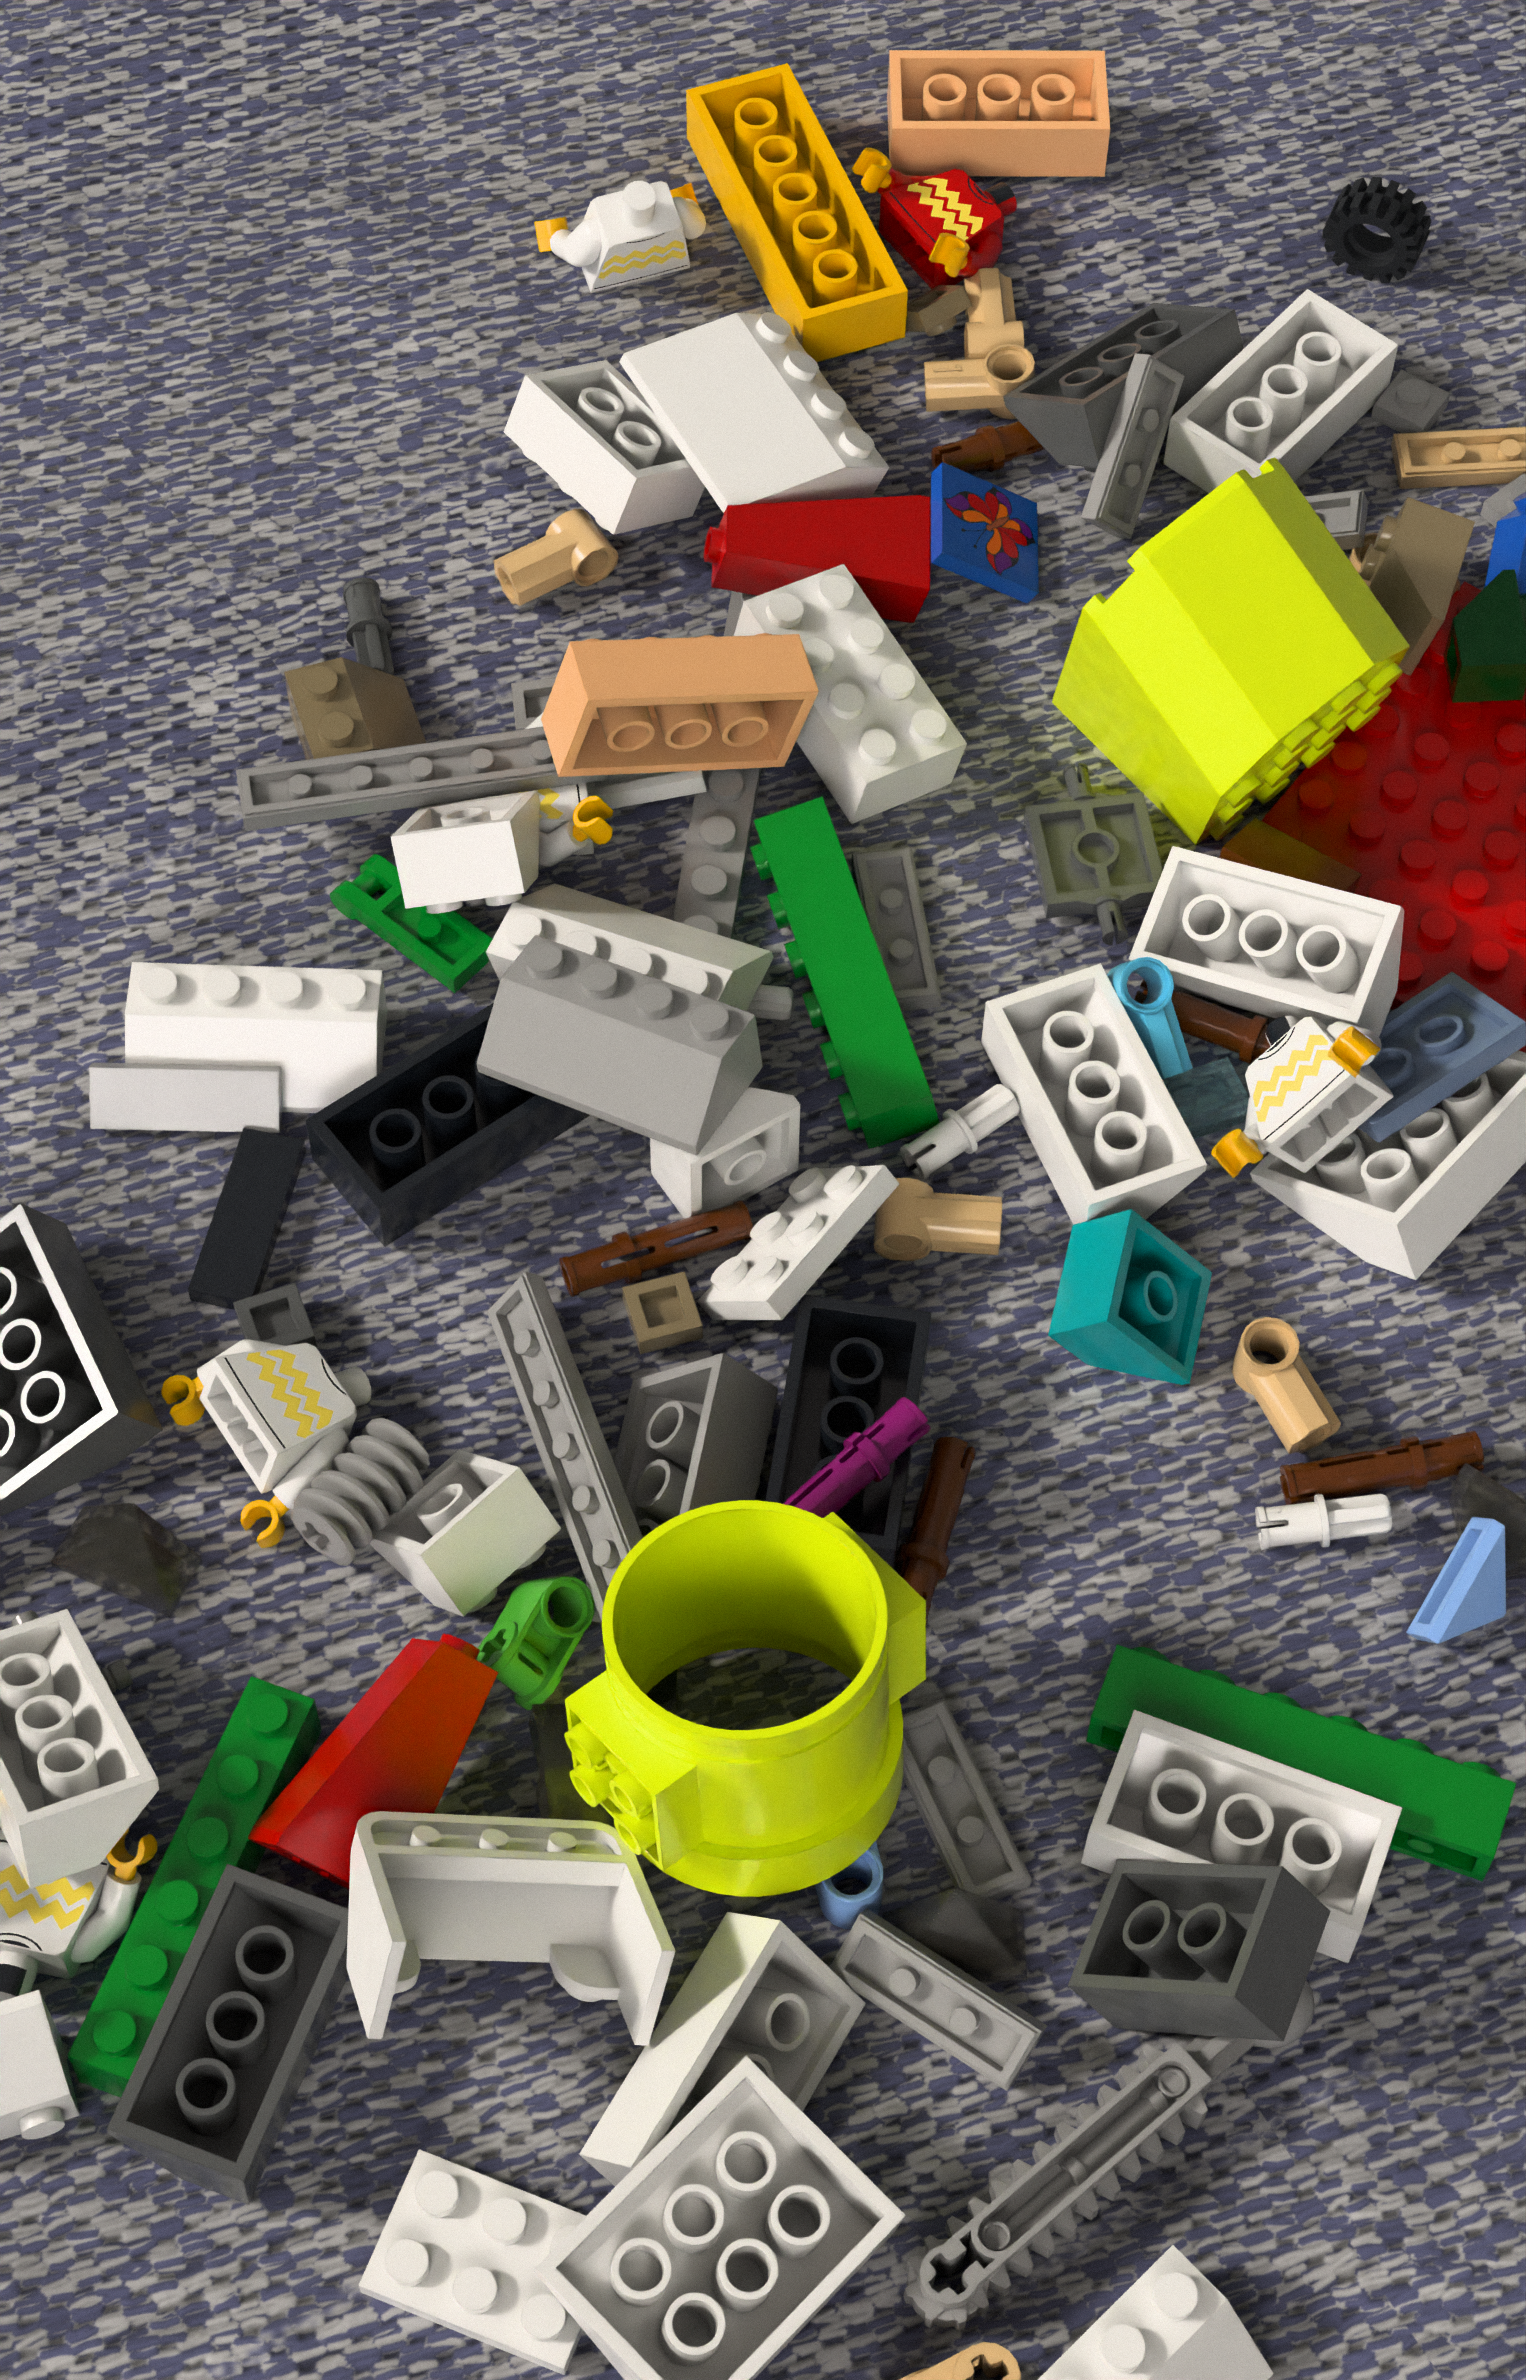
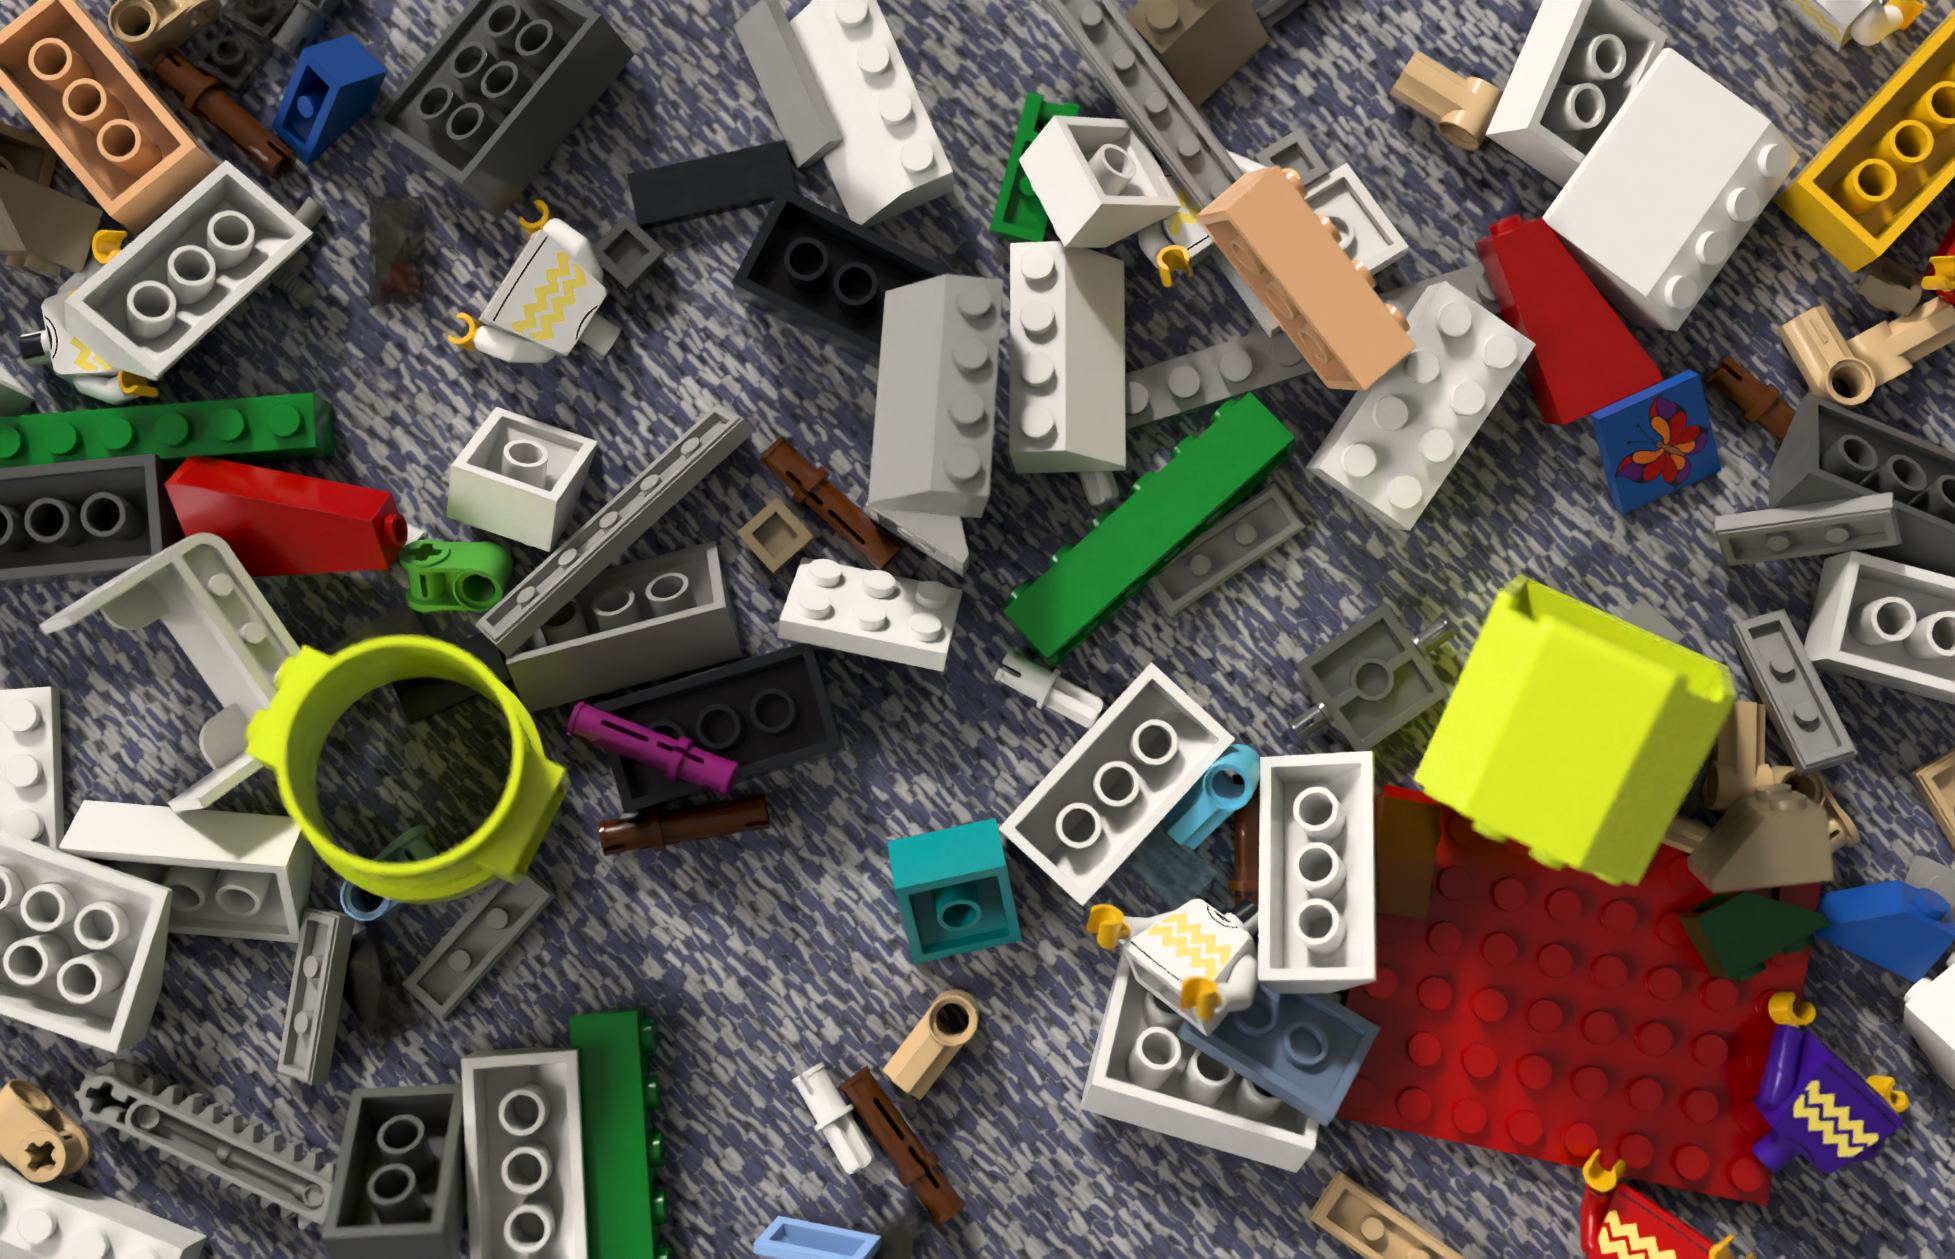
camera: 65 degrees right, 25 degrees up
light grey piece [291,1418,430,1566] -> none
tan piece [874,1178,1002,1261] -> none

